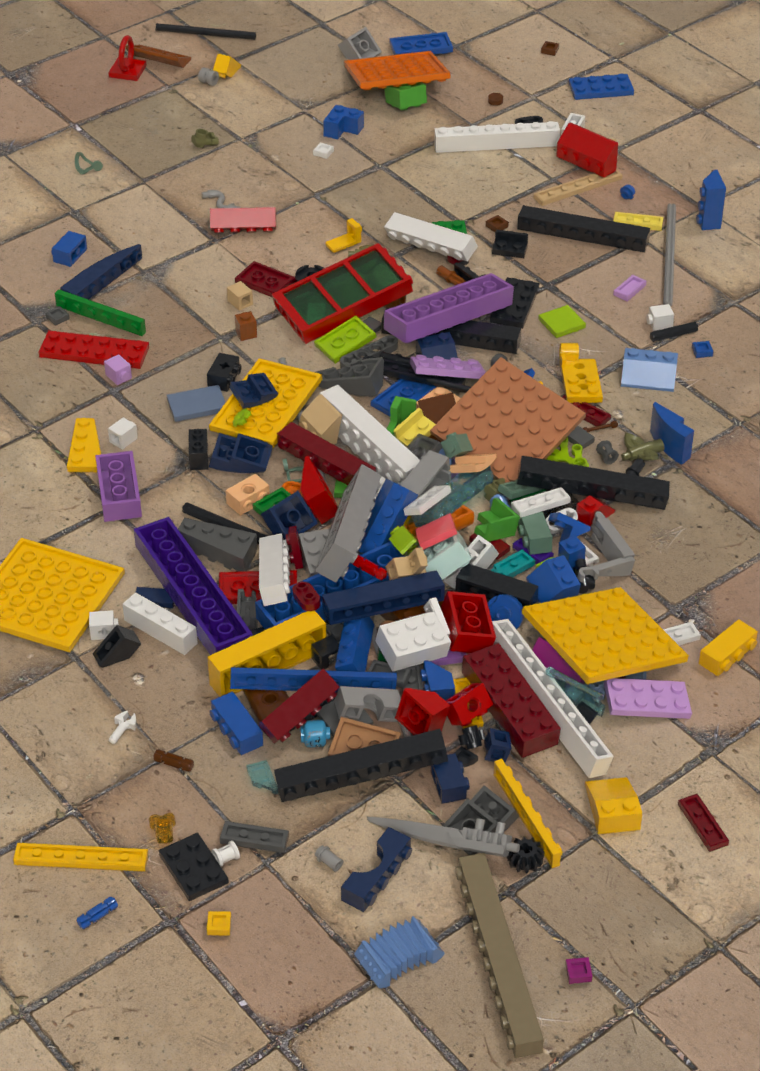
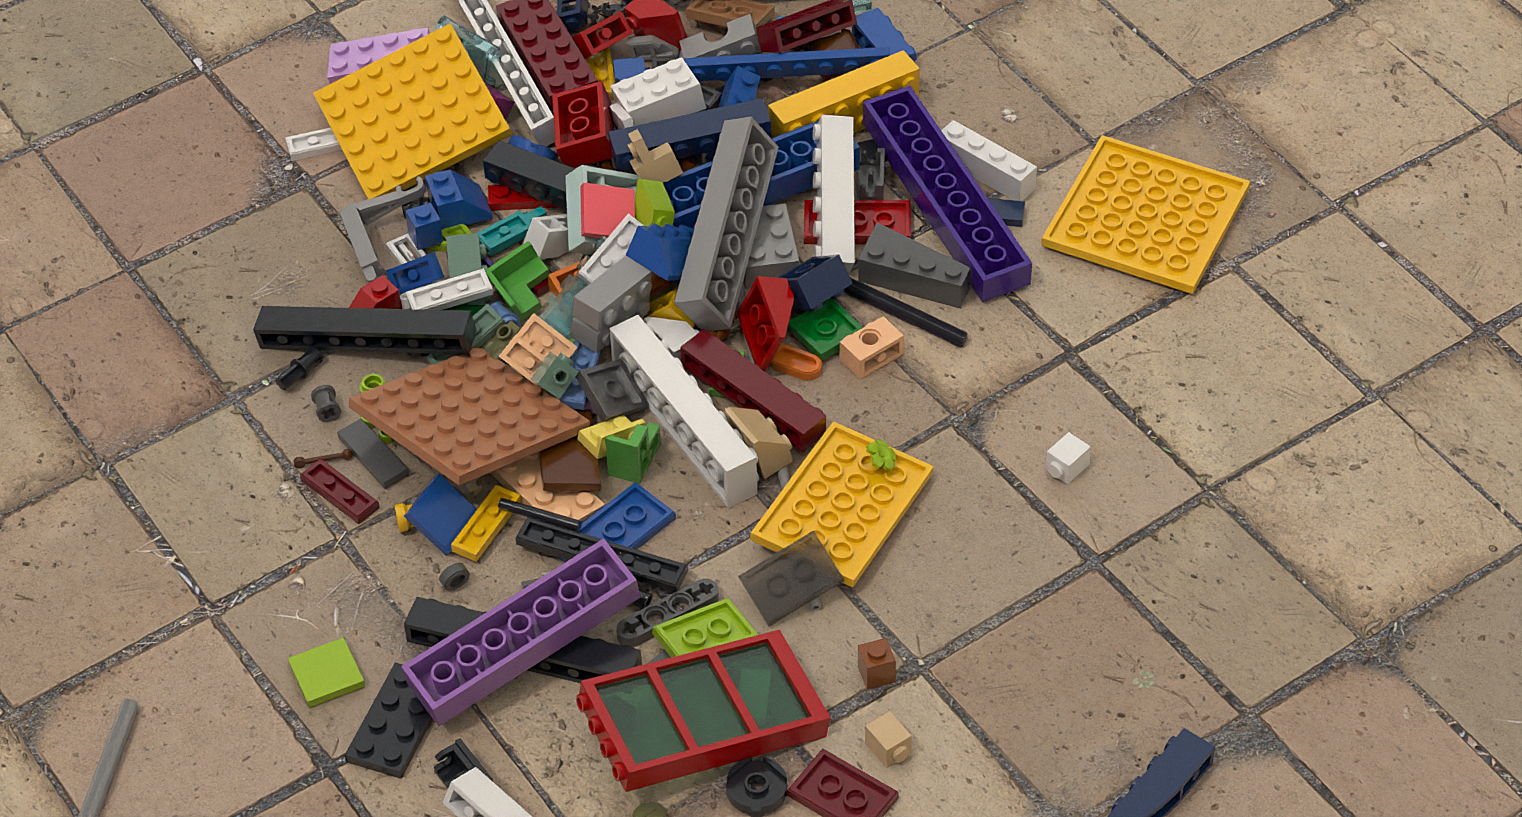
camera: 175 degrees left, 5 degrees up
red plate [38,330,149,369] -> none
dark grey tile [45,306,70,326] -> none
green plate [55,289,146,336] -> none
yellow wing [67,418,101,472] -> none
white brick [89,610,119,640] -> none
black slope [93,625,141,668] -> none
medium lavender brick [95,451,142,522] -> none
lavender brick [104,354,132,385] -> none
white bar [109,711,136,744] -> none
reddish brown axle [153,749,194,772] -> none
sand blue tile [167,385,225,422] -> none
black brick [189,429,209,470] -> none
black brick [207,353,242,392] -> none
dark blue slope [209,433,273,473] -> none
dark blue slope [230,373,278,409] -> none
sand green piece [282,459,303,483] -> none
dark red plate [286,526,304,569] -> none
dark red plate [292,581,321,611] -> none
dark grey wedge [315,357,384,397] -> none
red axle [353,555,387,580] -> none
lavender plate [410,355,486,379] -> none
dark orange axle [436,265,466,285] -> none
yellow hinge [559,343,603,403] -> none
lavender tile [613,275,647,302] -> none
slope [621,348,678,392] -> none
olive plant [621,433,665,461] -> none
white brick [646,304,674,331] -> none
black axle [650,322,698,342] -> none
blue slope [650,402,694,465] -> none
blue tile [692,341,713,358] -> none
yellow brick [699,619,758,676] -> none
none -> clear smoke tile [738,531,844,626]

